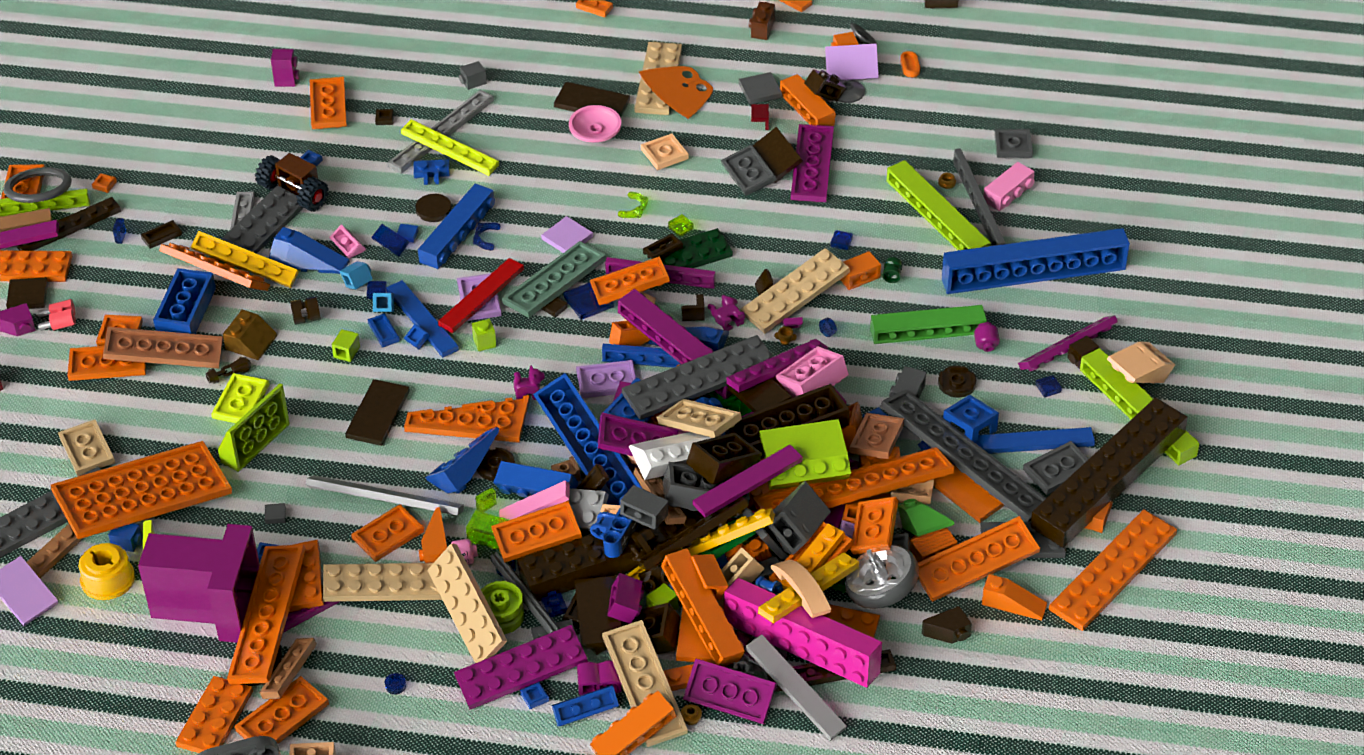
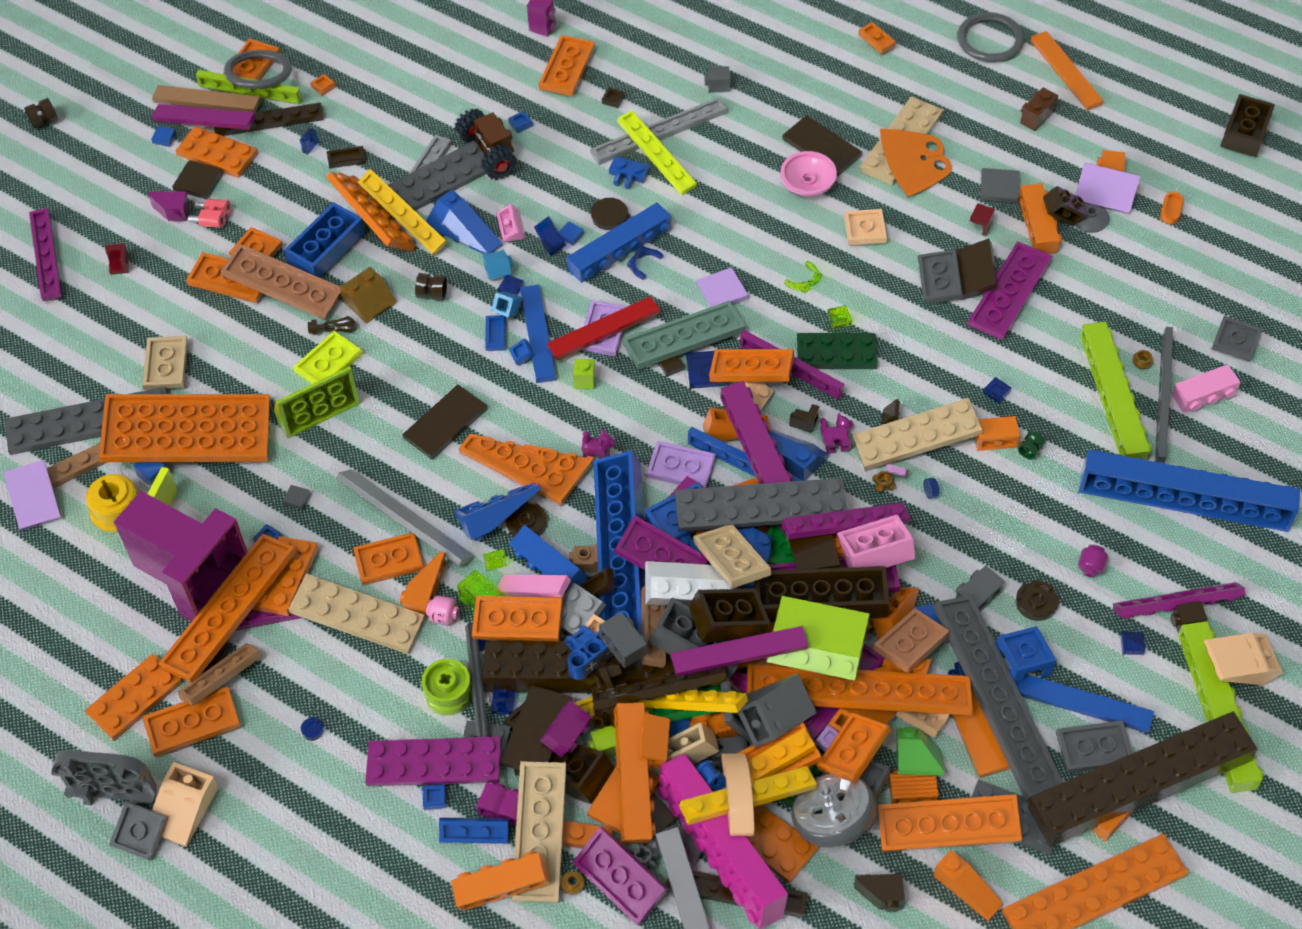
camera: 25 degrees right, 10 degrees up
lime brick [332,329,360,362] -> none
tan plate [428,544,507,663] -> none
dark brown tile [643,233,683,259] -> none
dark grey dish [850,23,877,45] -> none
bright green brick [870,305,987,344] -> none

